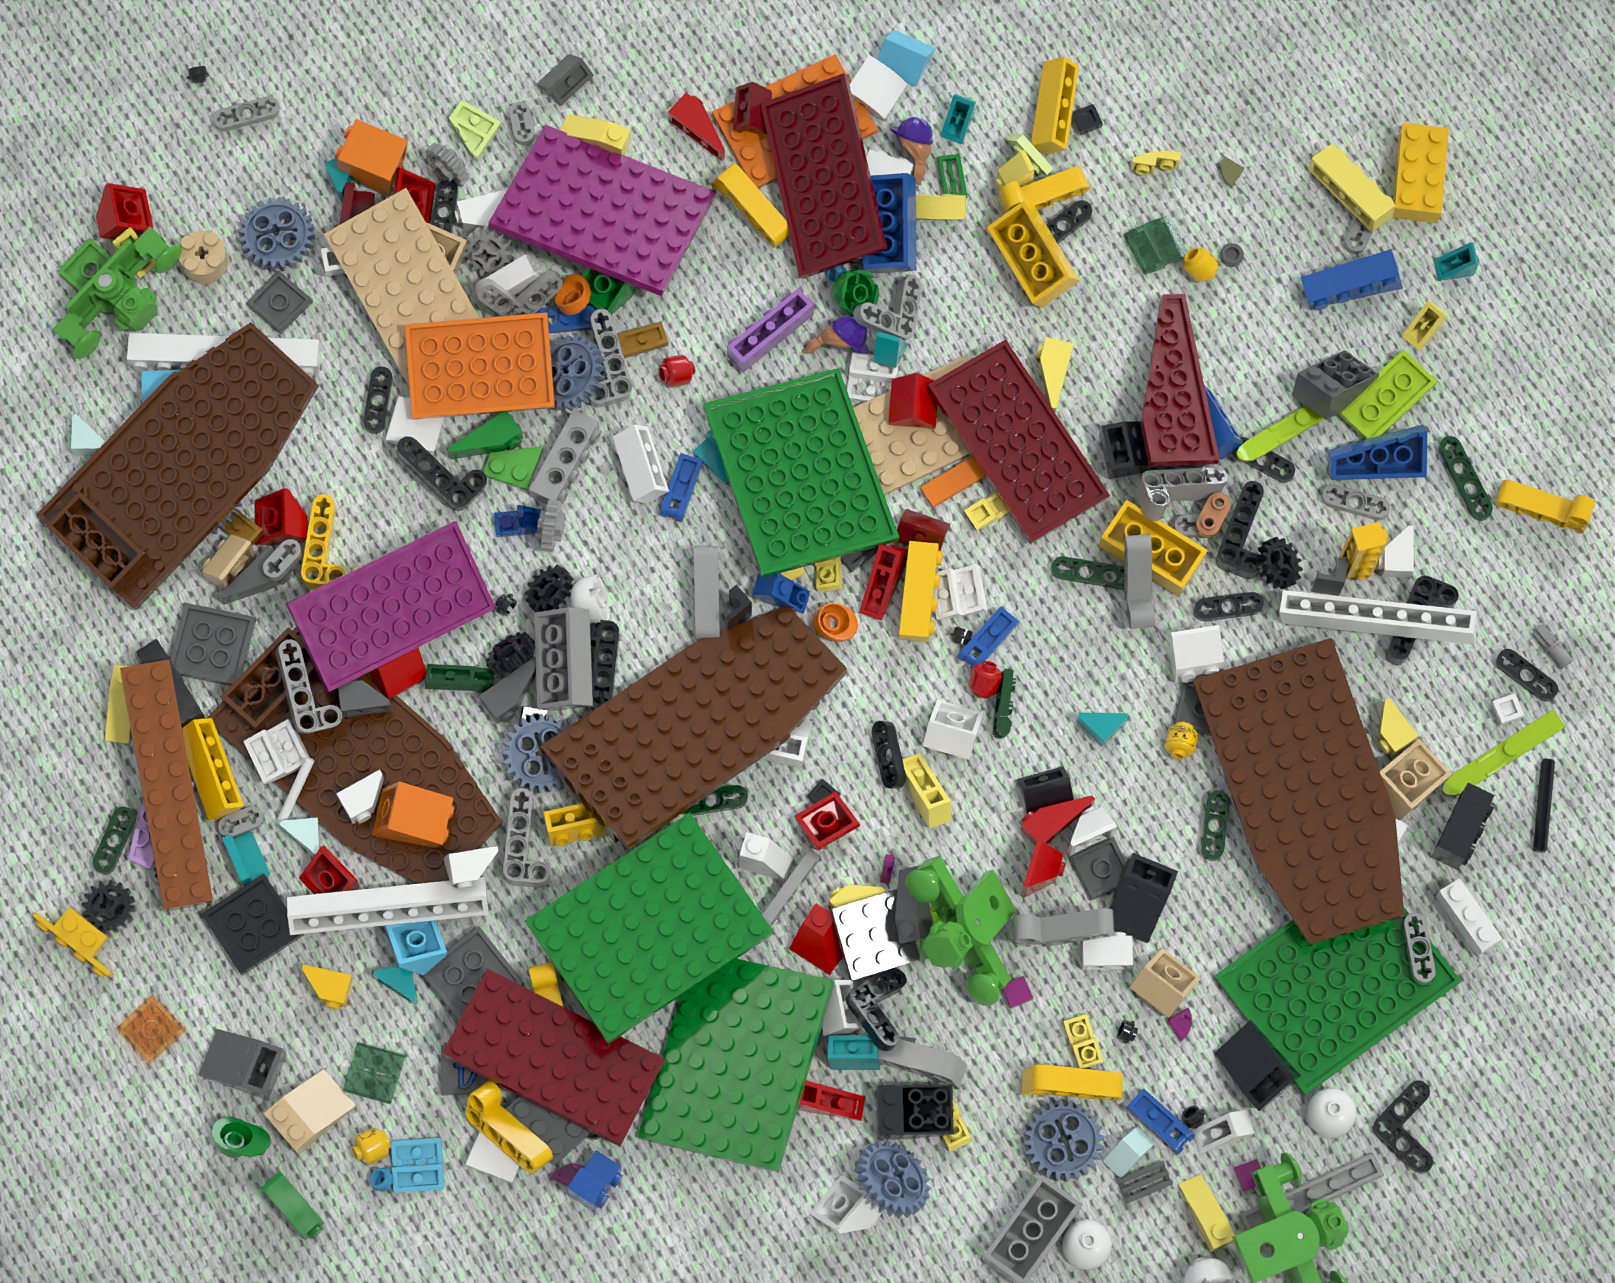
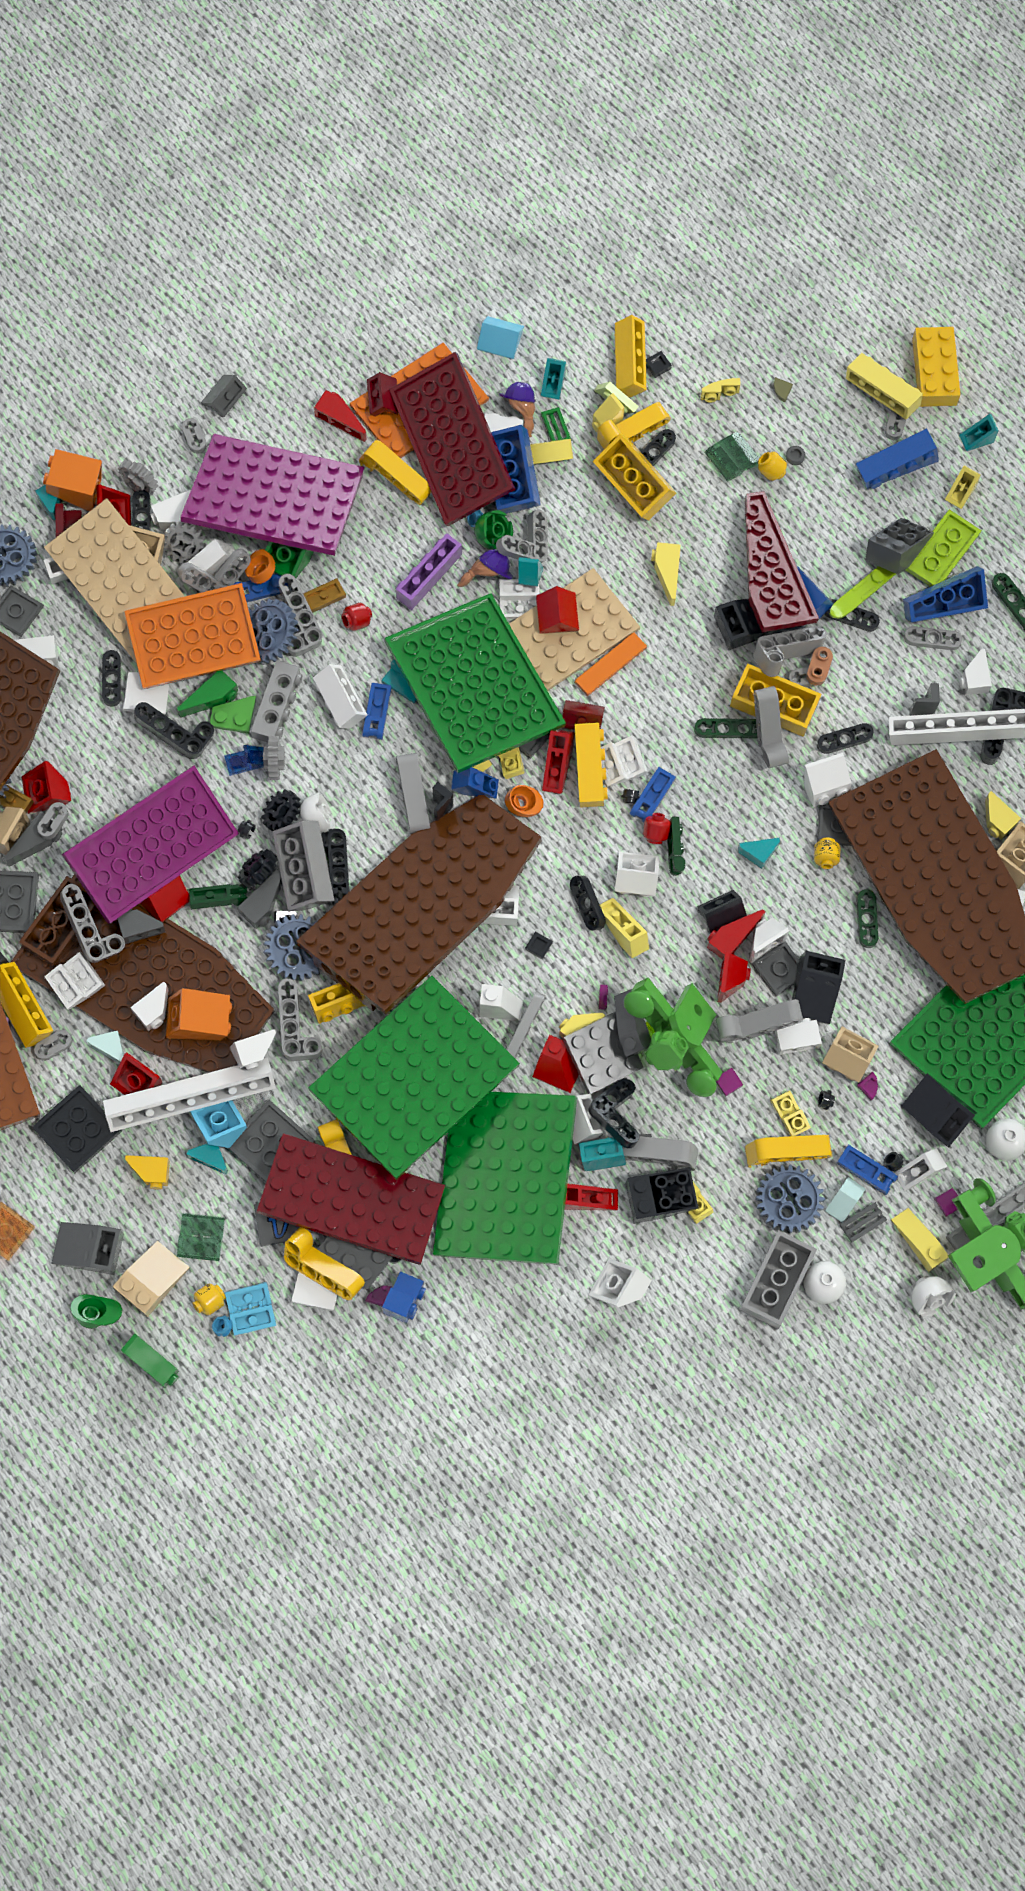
camera: 10 degrees left, 0 degrees up
teal panel [222,832,270,887] -> none
white bar [276,757,314,824] -> none
yellow beam [301,494,346,589] -> none
yellowish green wing [449,100,502,161] -> none
light yellow slope [560,114,631,156] -> none
dark green beam [682,785,748,816] -> none
red slope [794,792,860,851] -> none
white slope [850,55,907,121] -> none
sand blue gear [854,1140,931,1219] -> none
dark red plate [927,339,1110,545] -> none
light yellow slope [964,493,1009,531] -> none
black beam [1216,481,1264,580] -> none
black gear [1256,537,1303,590] -> none
yellow brick [1339,522,1388,580] -> none

